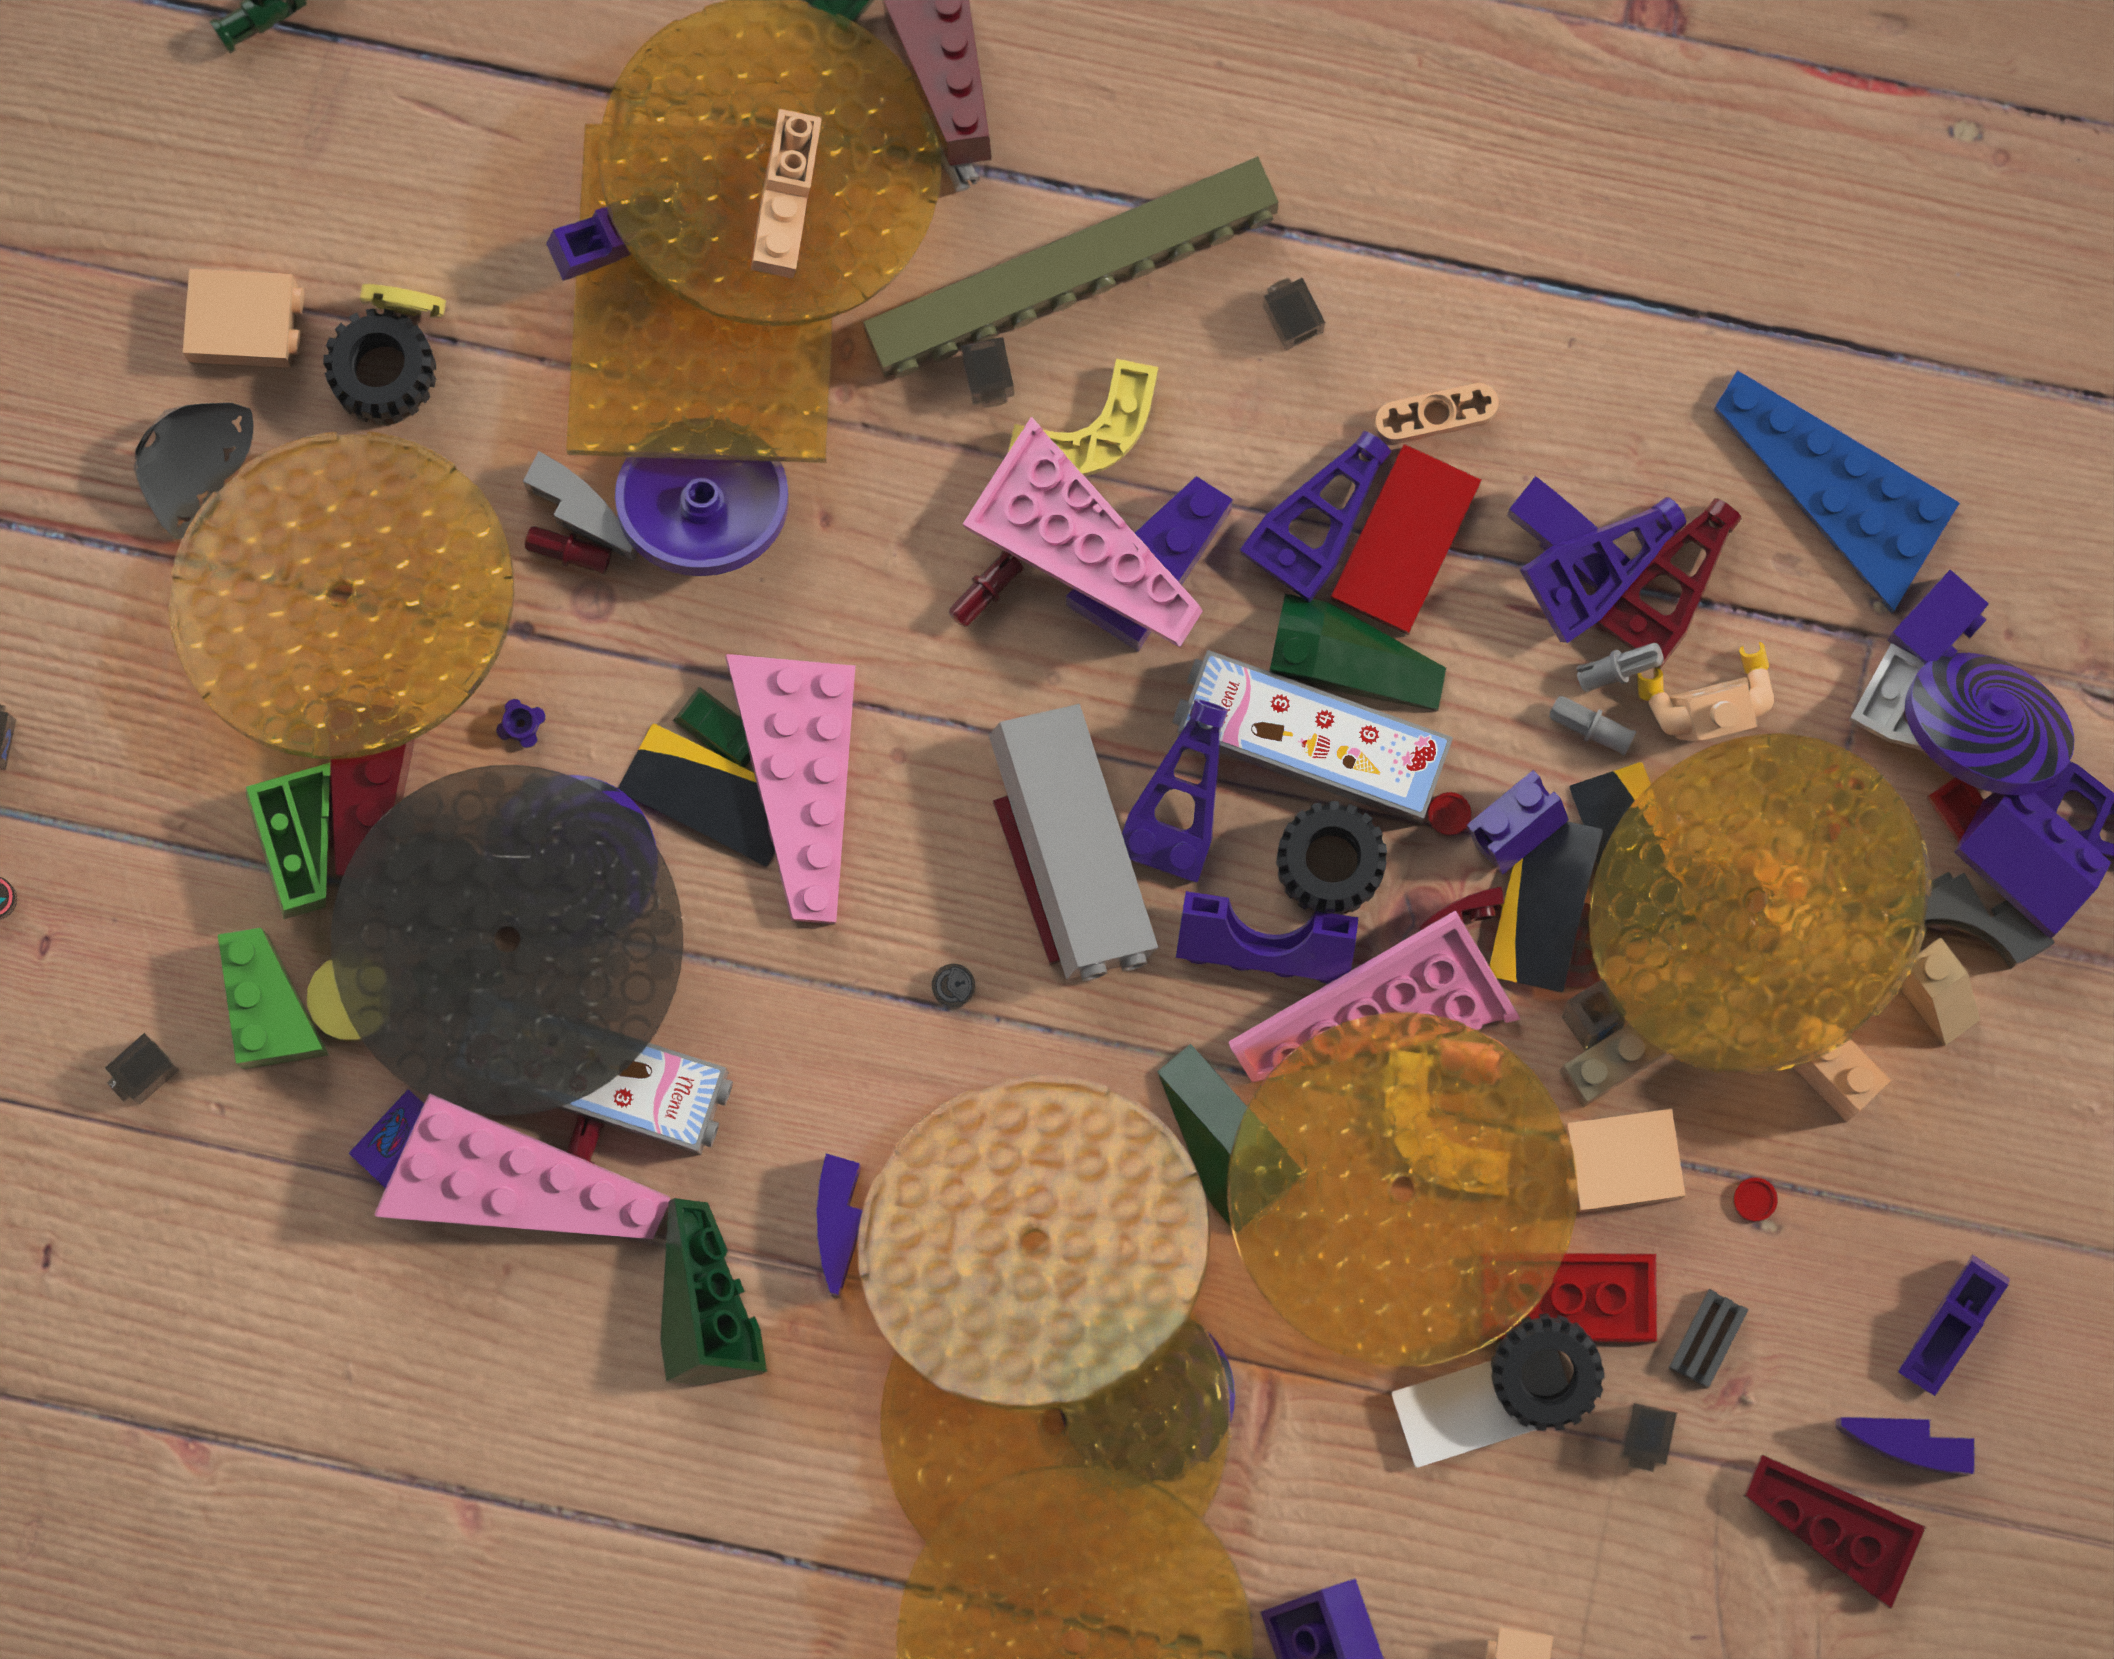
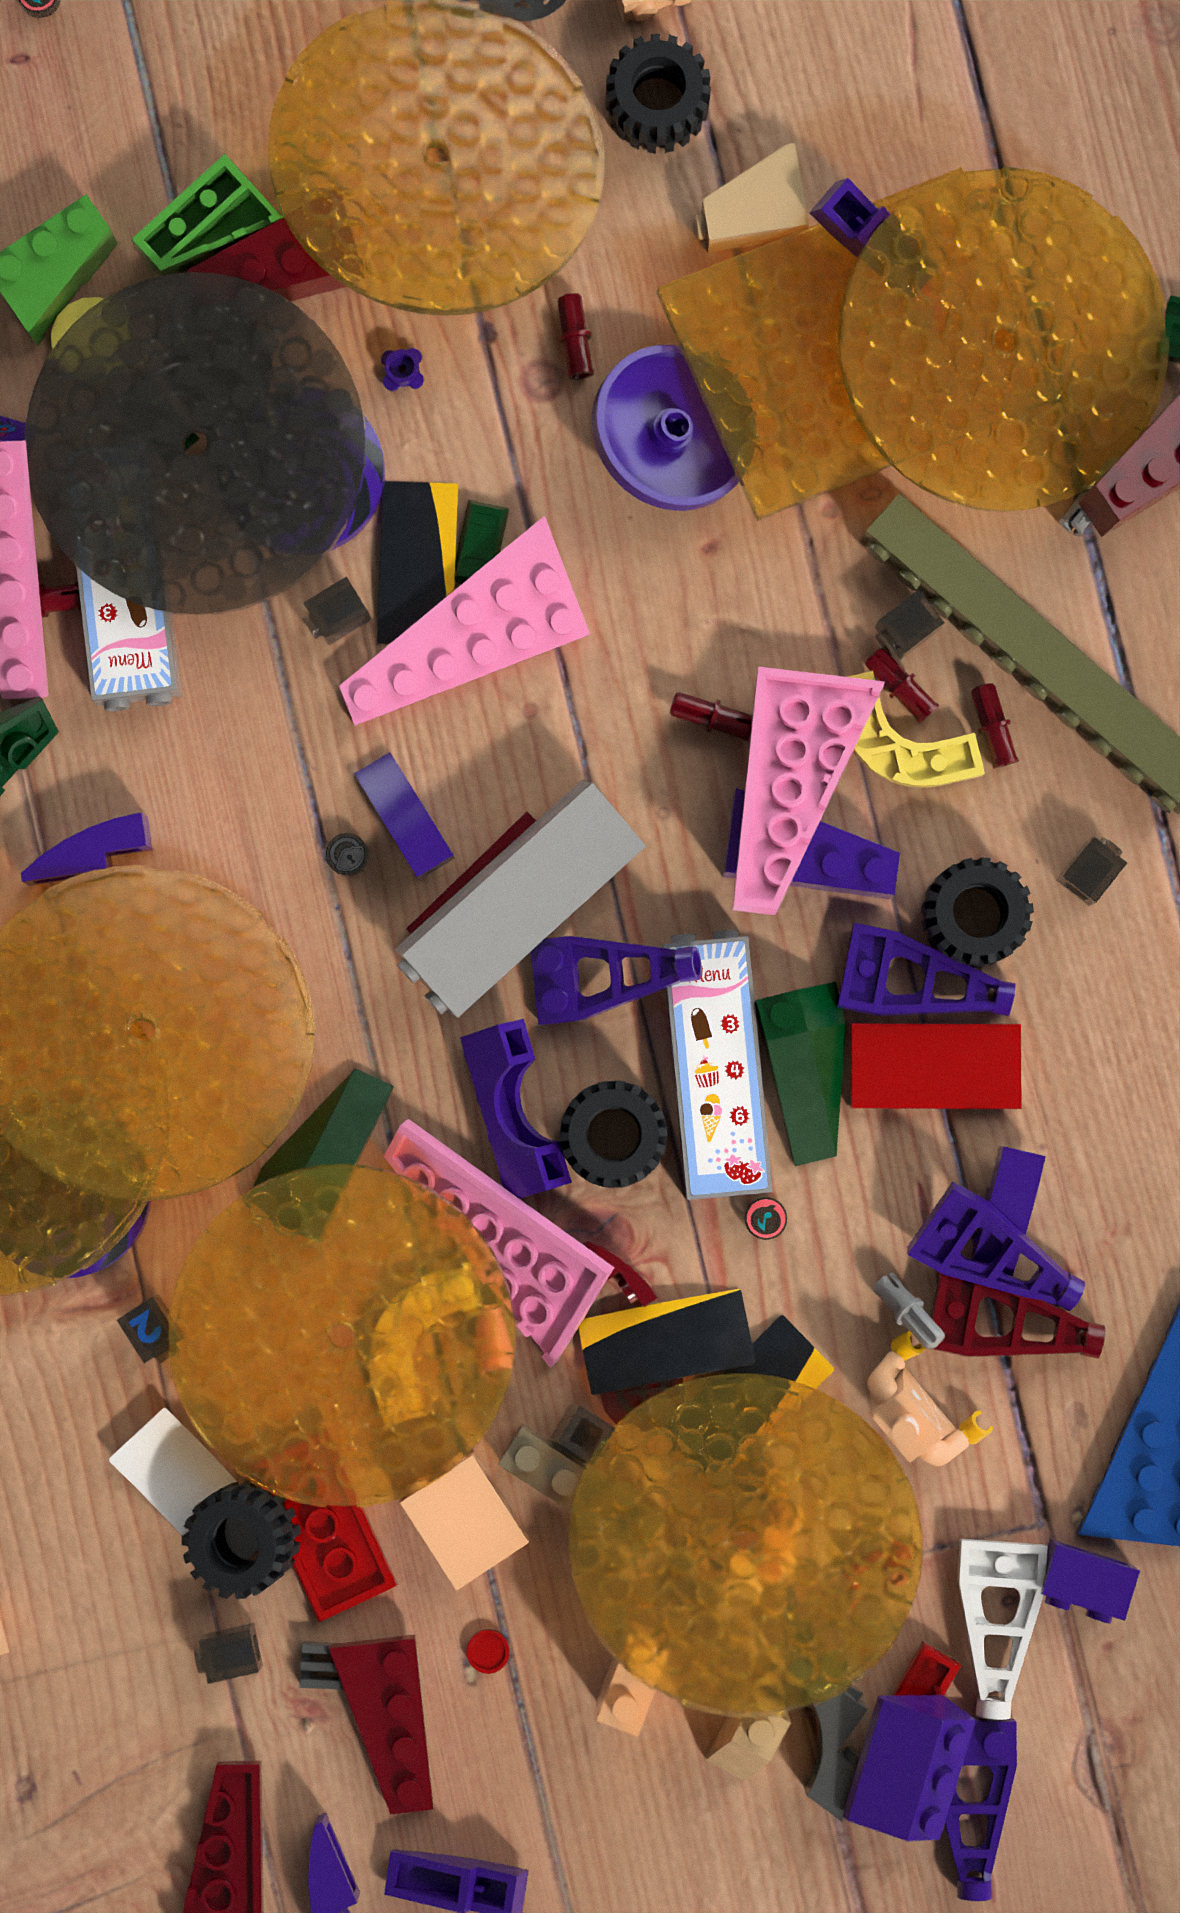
camera: 60 degrees right, 5 degrees up
light yellow tile [360,284,446,318] -> none
light grey slope [523,451,637,561] -> none
light nougat slope [751,109,821,278] -> none
light nougat beam [1375,383,1498,444] -> none
red piece [1428,792,1472,836] -> none
dark purple brick [1467,770,1569,875] -> none
light grey axle [1549,696,1636,756] -> none
dish [1905,653,2075,795] -> none
none -> clear smoke brick [117,1294,186,1364]
none -> clear smoke brick [302,576,372,645]
none -> dark red wing [329,1634,433,1815]
none -> dark purple slope [354,752,455,880]
none -> tan slope [695,143,809,253]
none -> clear smoke tile [744,1197,787,1240]
none -> dark red axle [865,648,939,723]
none -> black tyre [921,857,1034,967]
none -> dark red axle [971,683,1019,769]

